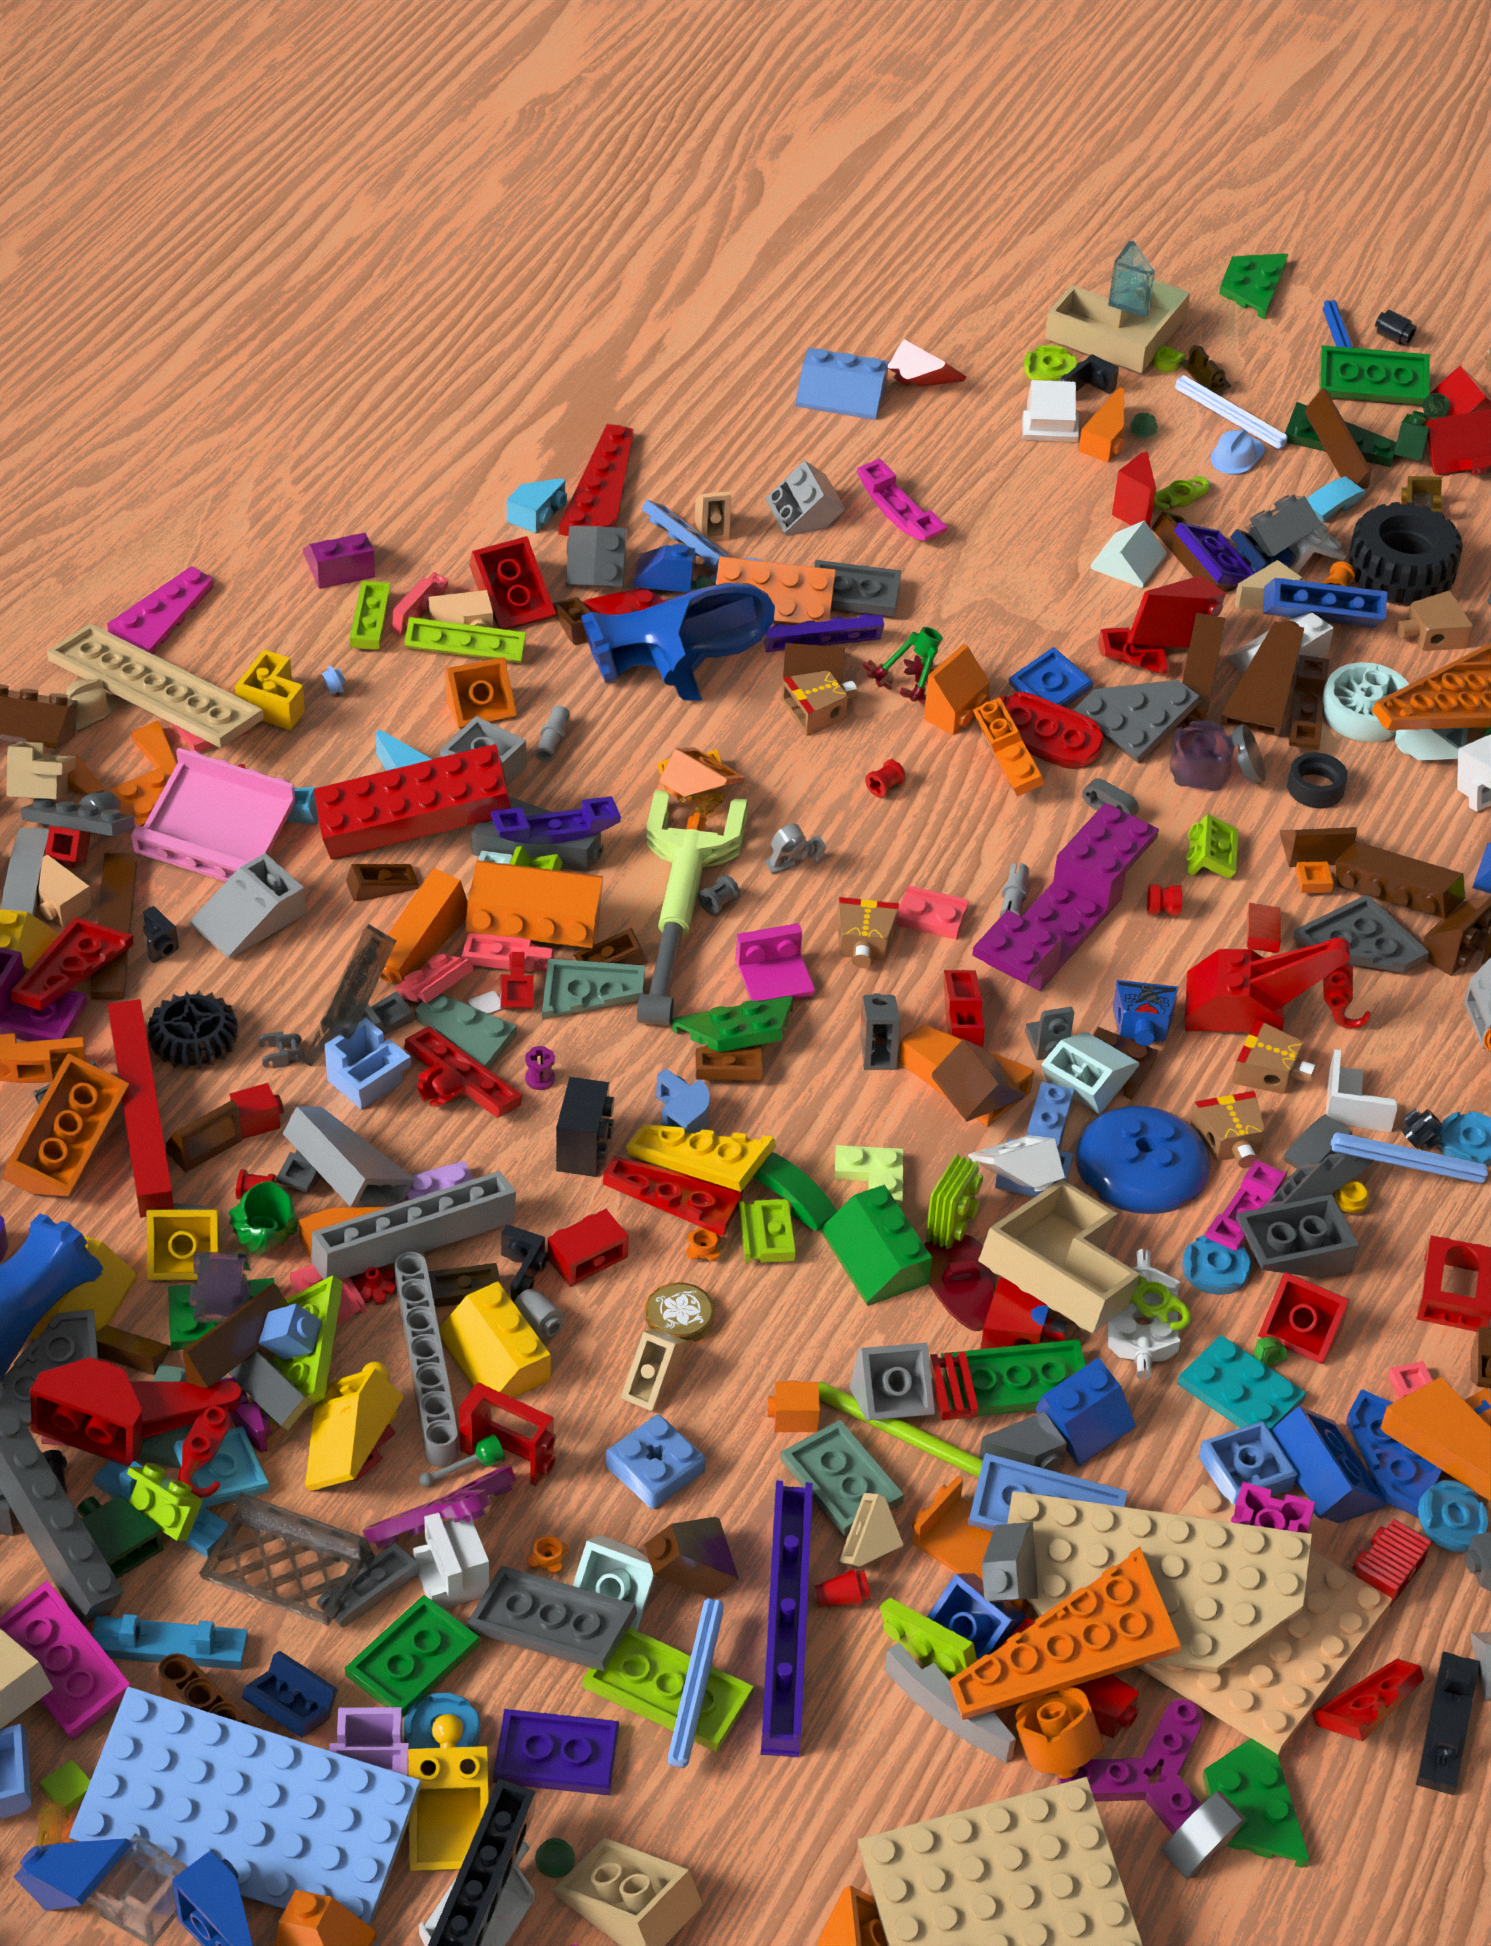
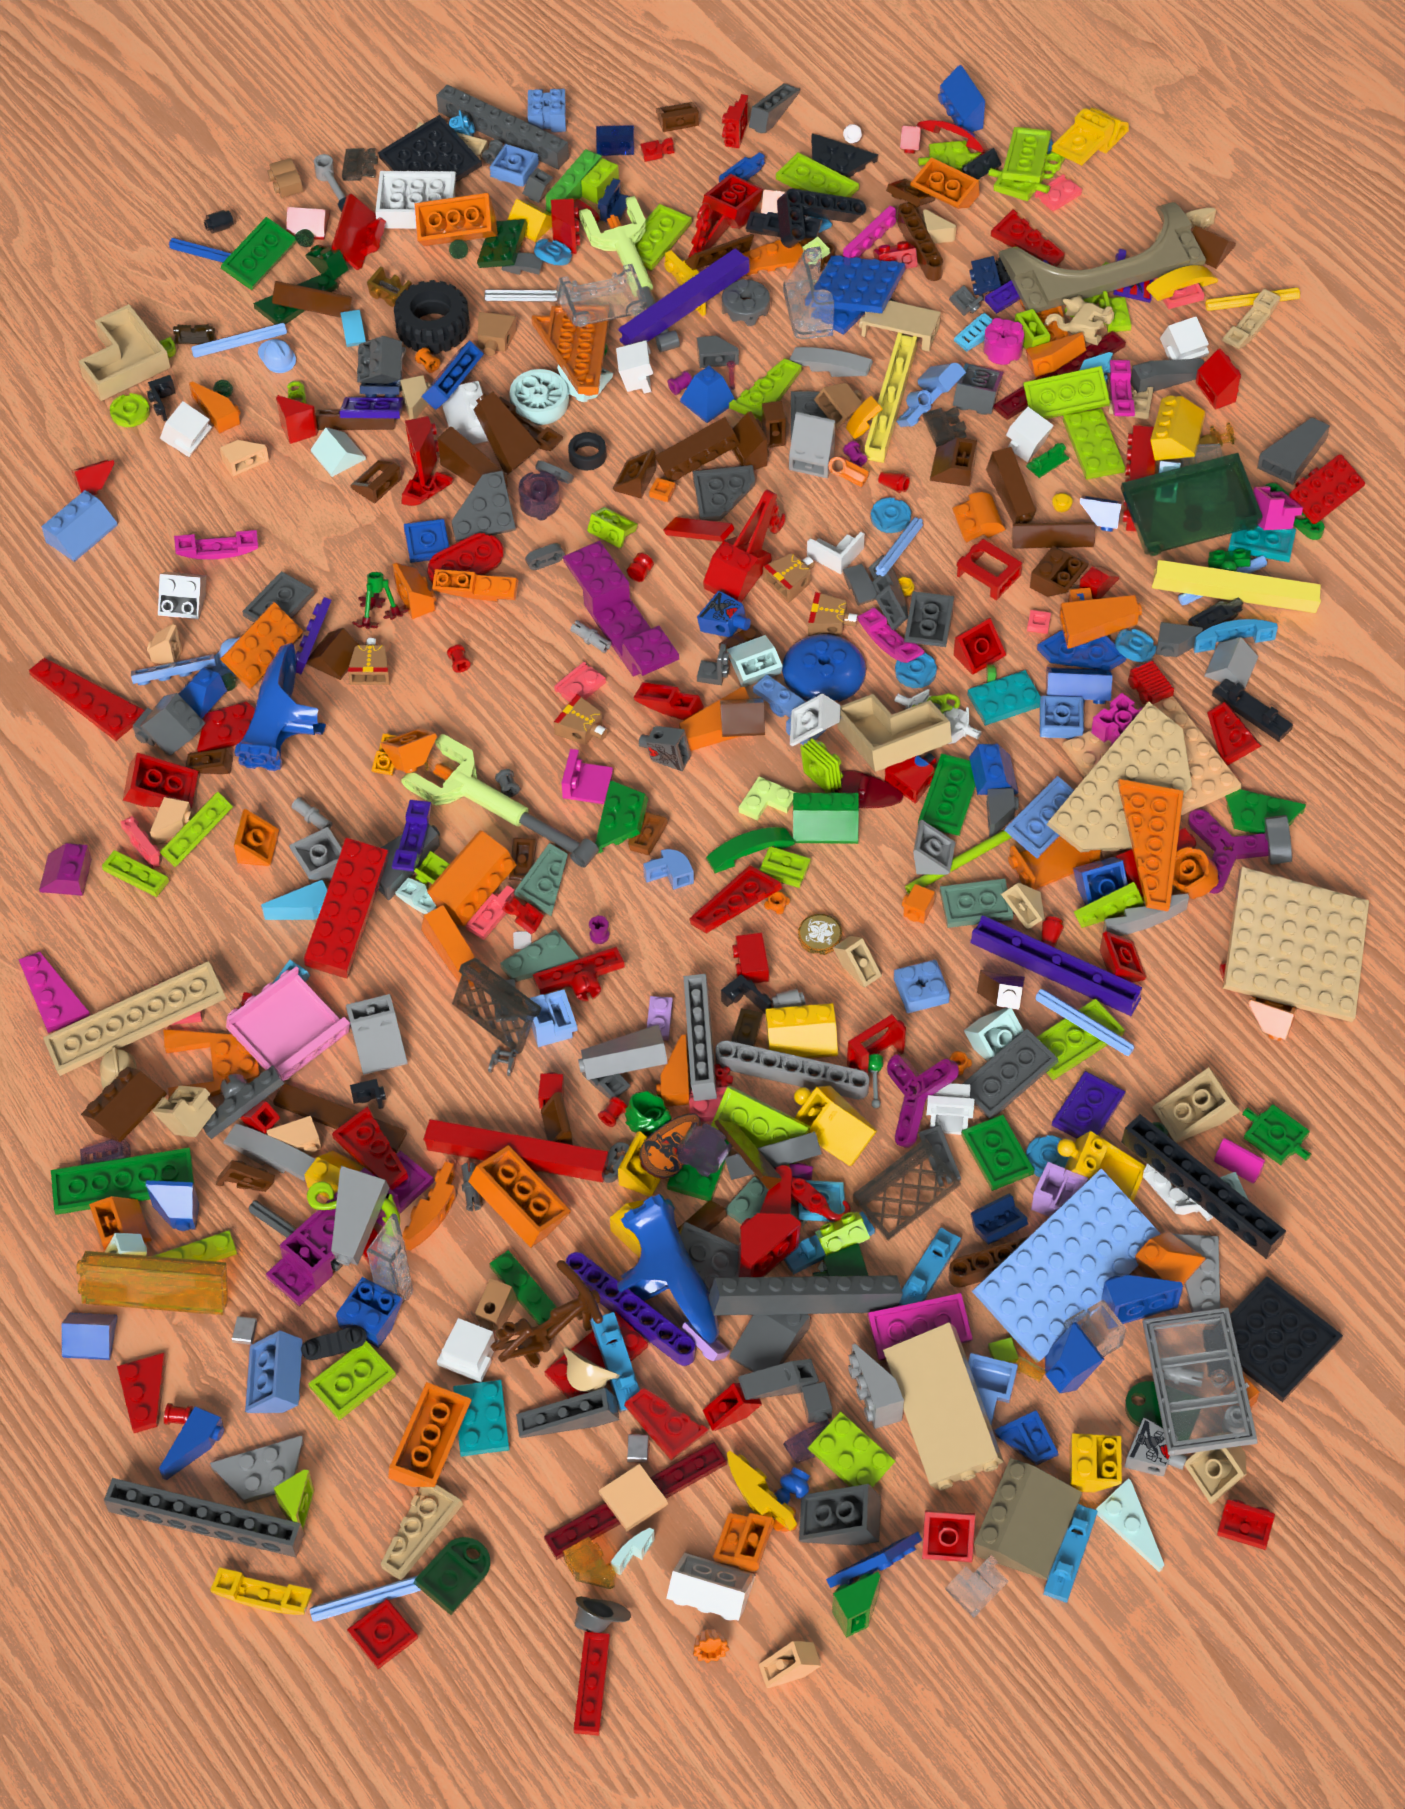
camera: 60 degrees left, 10 degrees up
black gear [148,990,238,1070] -> none
yellow brick [235,649,305,730] -> none
medium blue brick [258,1304,322,1360] -> none
light blue plate [321,665,347,695] -> none
reddish brown slope [346,864,419,901] -> none
coral plate [394,954,474,1004] -> none
medium azure slope [507,478,567,533] -> none
black piece [556,1076,615,1177] -> none
yellow wing [626,1124,776,1192] -> none
light grey piece [764,824,827,874] -> none
red tile [929,1351,978,1420] -> none
dark grey slope [982,1522,1038,1601] -> none
clear light blue slope [1108,241,1155,317] -> none
green wing [1219,253,1288,319] -> none
black gear [1402,1108,1444,1150] -> none
none -> light nougat slope [220,440,269,477]
none -> reddish brown tile [350,460,402,504]
none -> shield [639,1113,700,1179]
none -> red slope [1100,931,1147,983]

